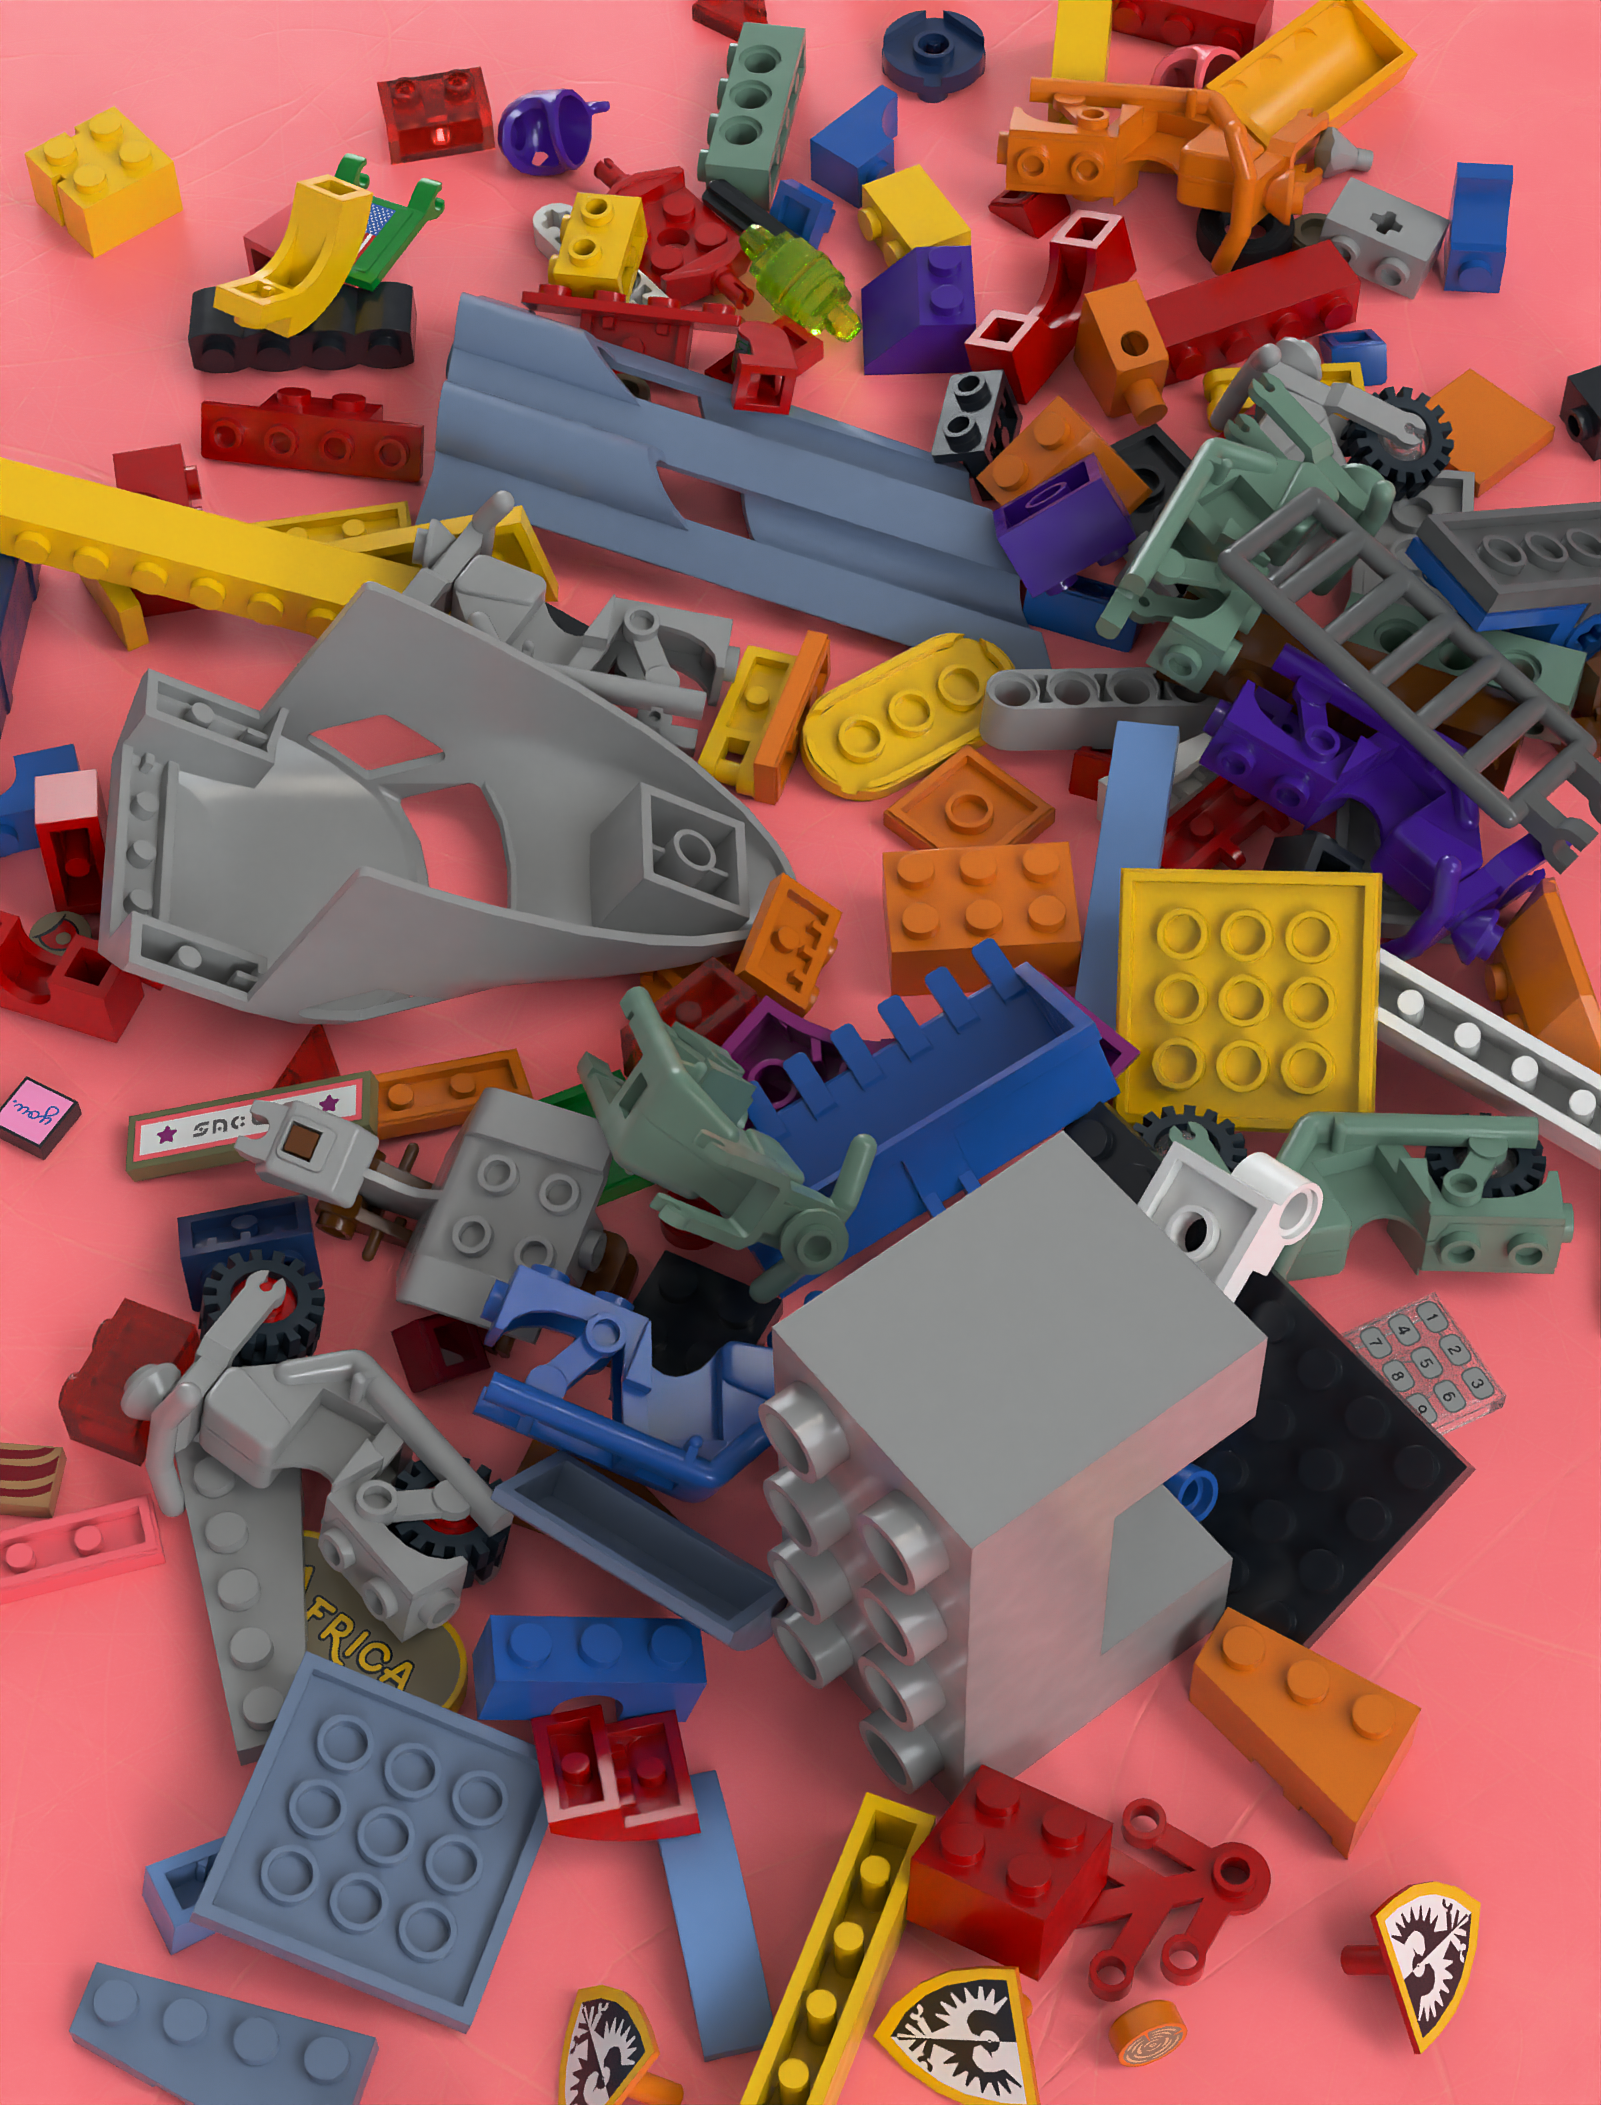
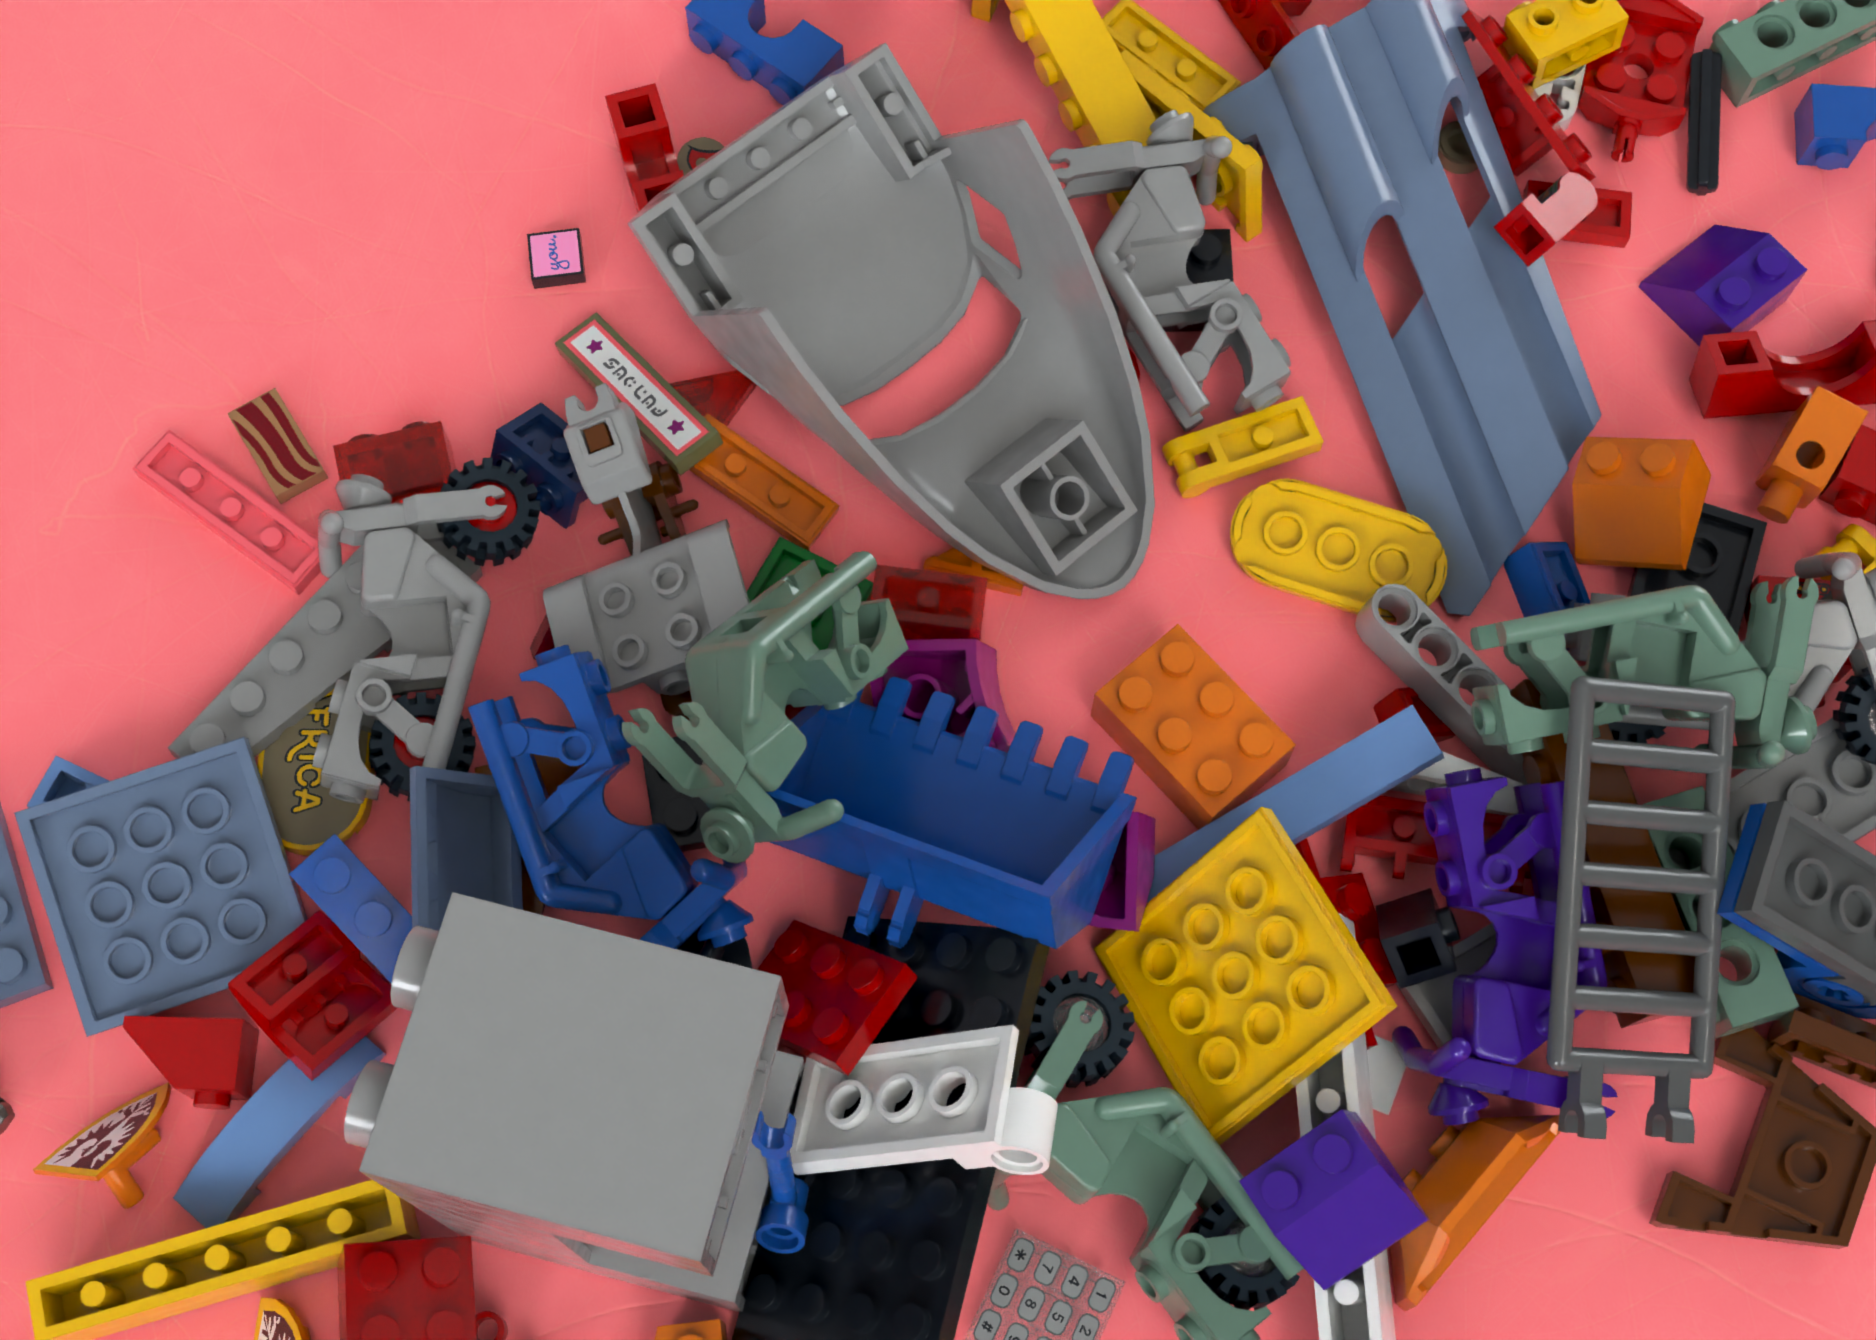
camera: 50 degrees right, 15 degrees up
red brick [35,769,108,915] -> none
orange bracket [731,872,843,1018] -> none
clear neon green piece [739,224,863,343] -> none
orange tile [753,630,831,806] -> none
blue tile [769,179,836,250] -> none
yellow brick [857,164,971,268] -> none
orange tile [883,744,1056,850] -> none
black bracket [931,369,1023,501] -> none
dark purple brick [992,452,1137,598] -> none
none -> red slope [123,1016,259,1110]
none -> dark purple slope [1239,1109,1430,1290]

